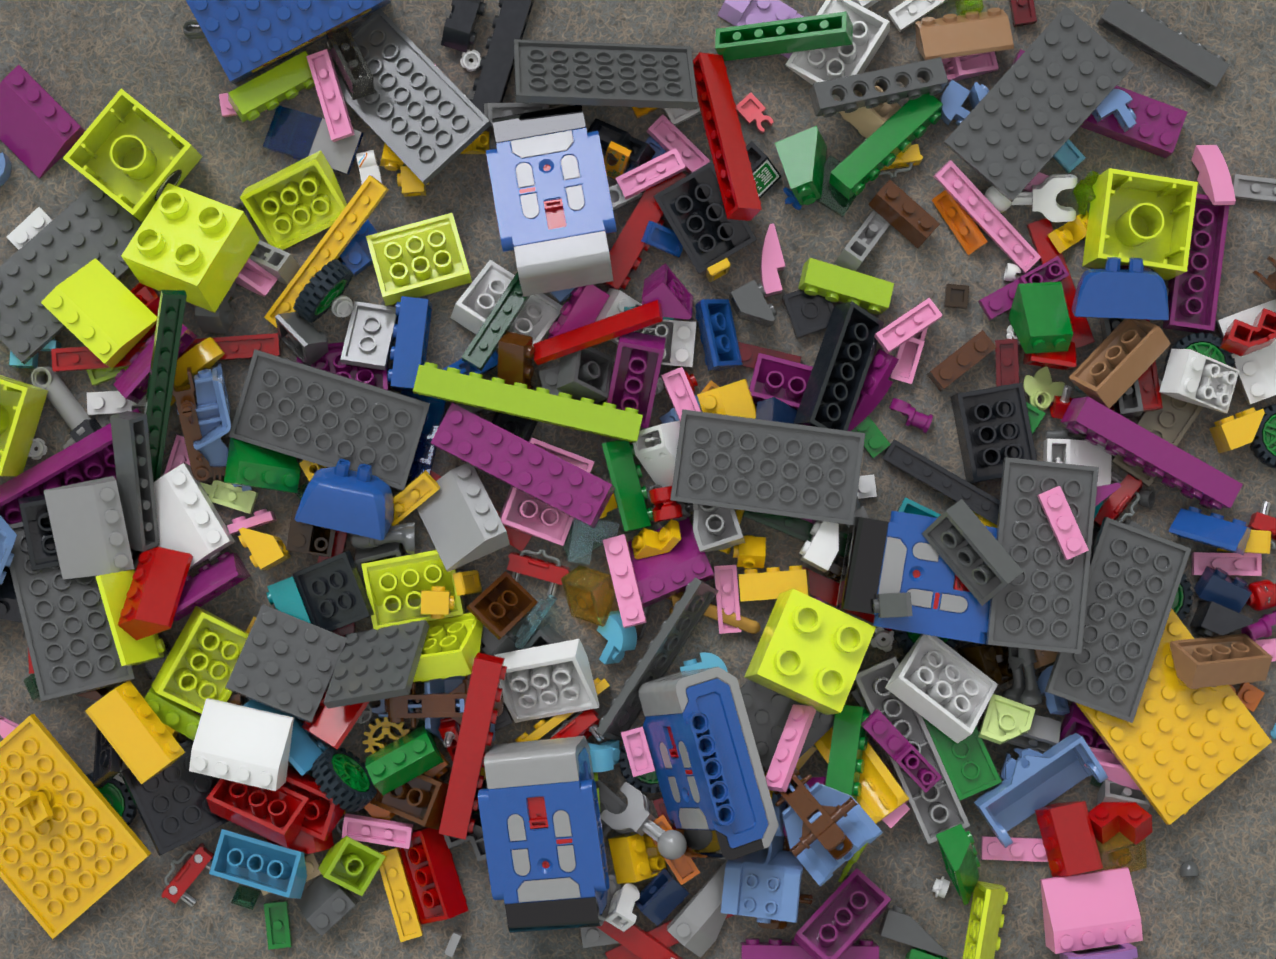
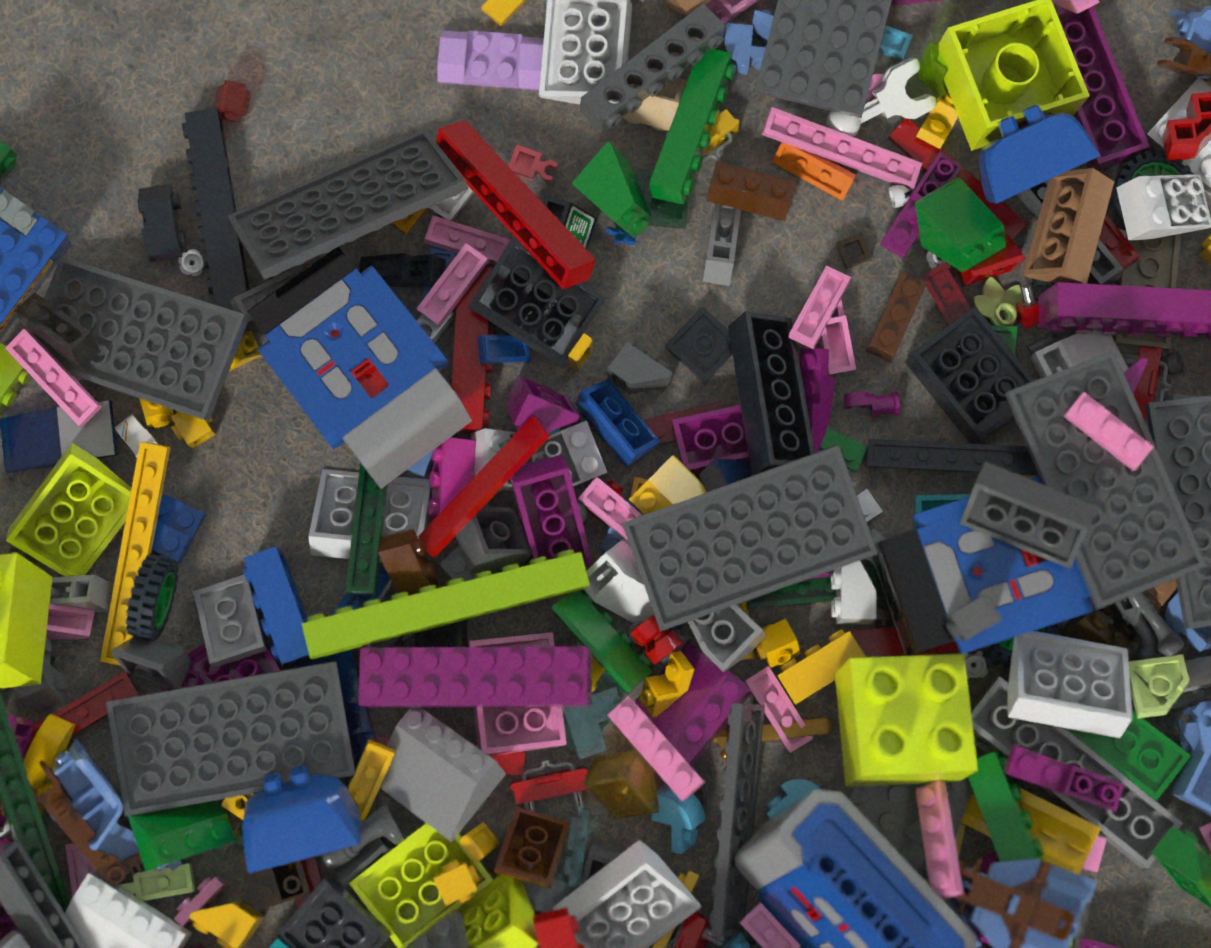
camera: 25 degrees left, 5 degrees down
white plate [331,295,353,317] -> none
neon yellow slope [366,213,472,306] -> none
light orange tile [604,141,631,180] -> none
green brick [715,11,853,61] -> none
bright pink slope [760,223,785,297] -> none
lime brick [798,258,894,315] -> none
white plate [932,876,950,898] -> none

